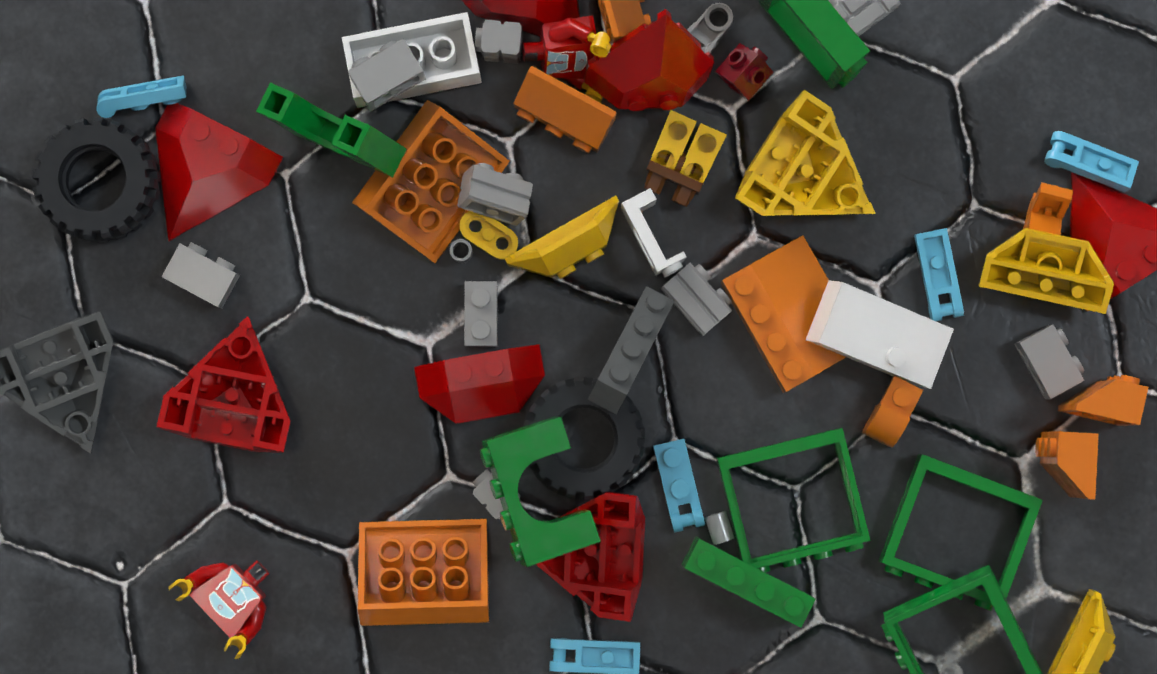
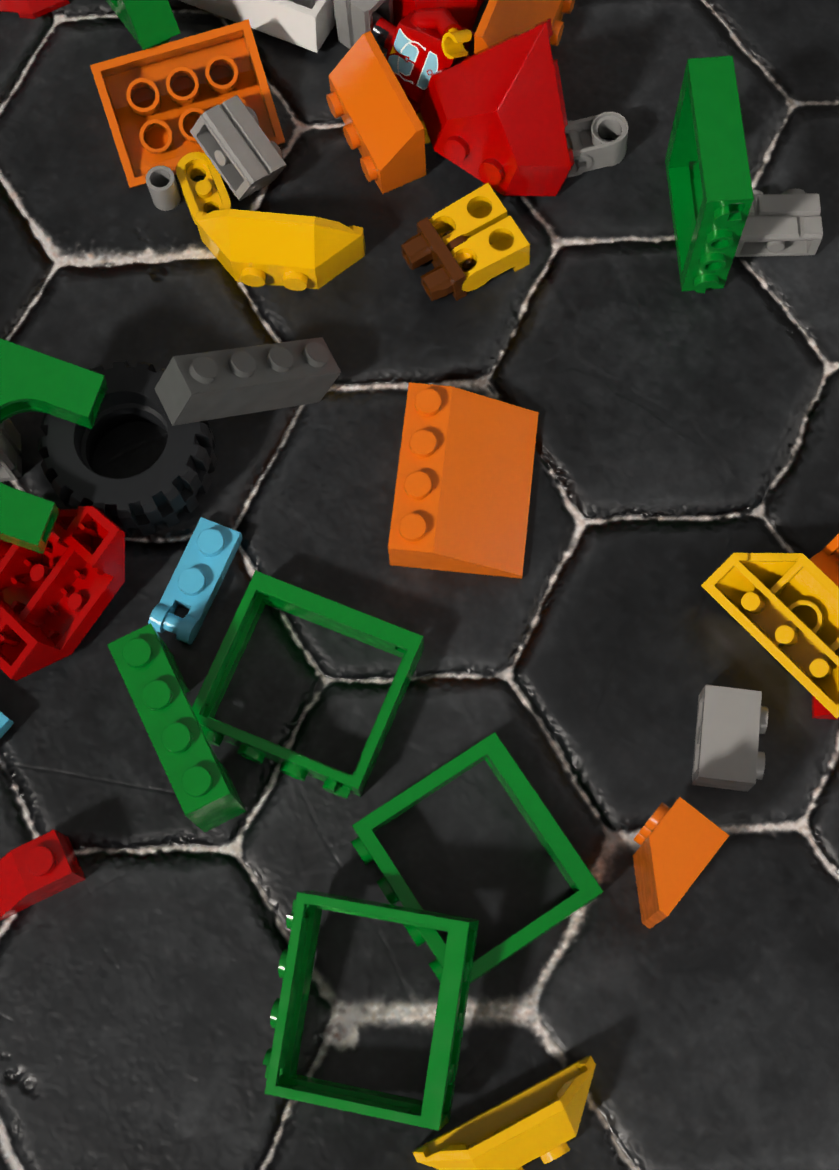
camera: 45 degrees right, 15 degrees down
red wedge [414,344,545,424] -> none
light grey brick [464,281,498,347] -> none
white window [621,188,686,278] -> none
light grey brick [661,262,732,337] -> none
light grey hinge [705,511,735,545] -> none
dark red brick [715,43,773,101] -> none
yellow wedge [735,90,876,216] -> none
white brick [806,280,954,389] -> none
orange brick [862,375,923,447] -> none
medium azure plate [914,228,964,321] -> none
orange slope [1058,375,1149,426] -> none

